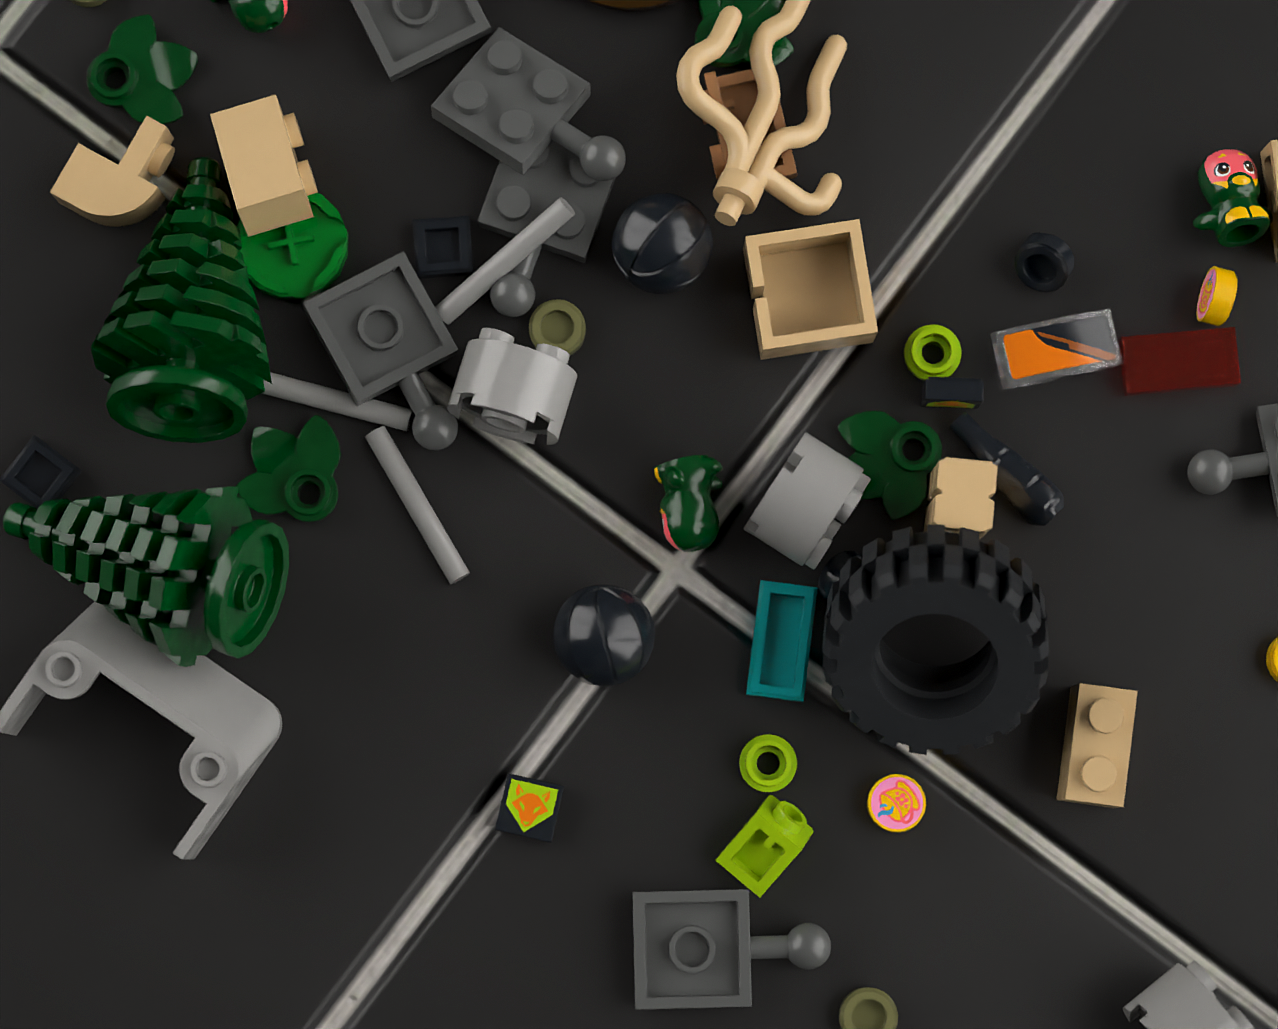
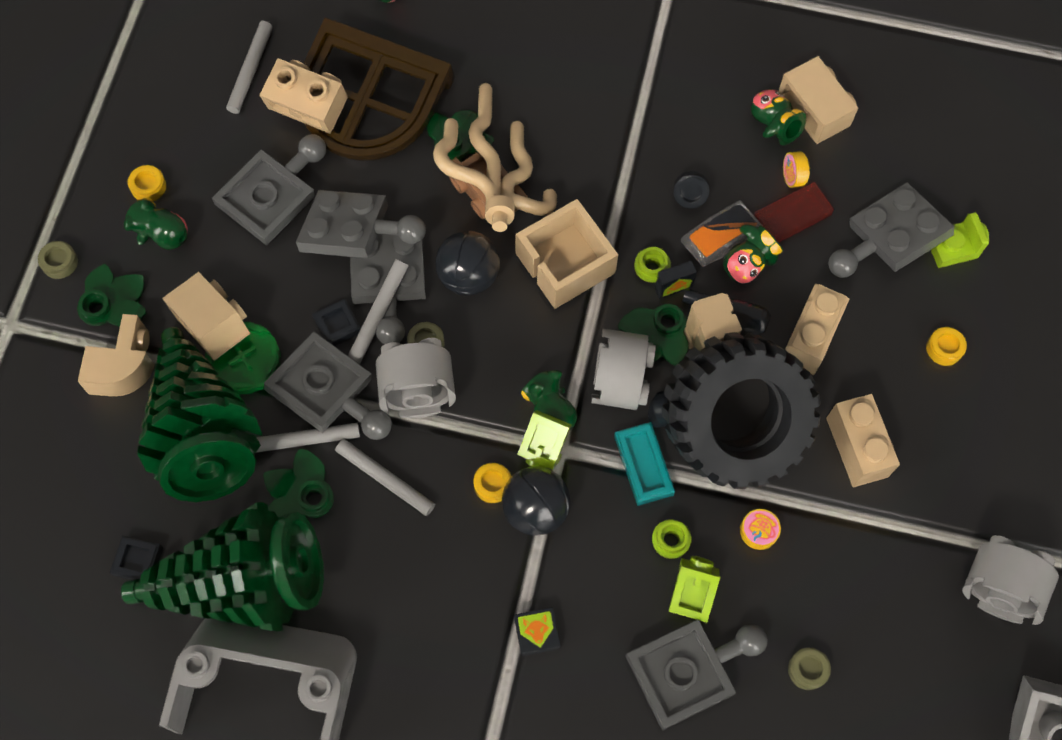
camera: 25 degrees left, 15 degrees down
none -> yellow tile [473,463,511,503]
none -> bracket [517,410,572,470]
none -> animal [723,224,783,284]
none -> tan brick [785,284,849,375]

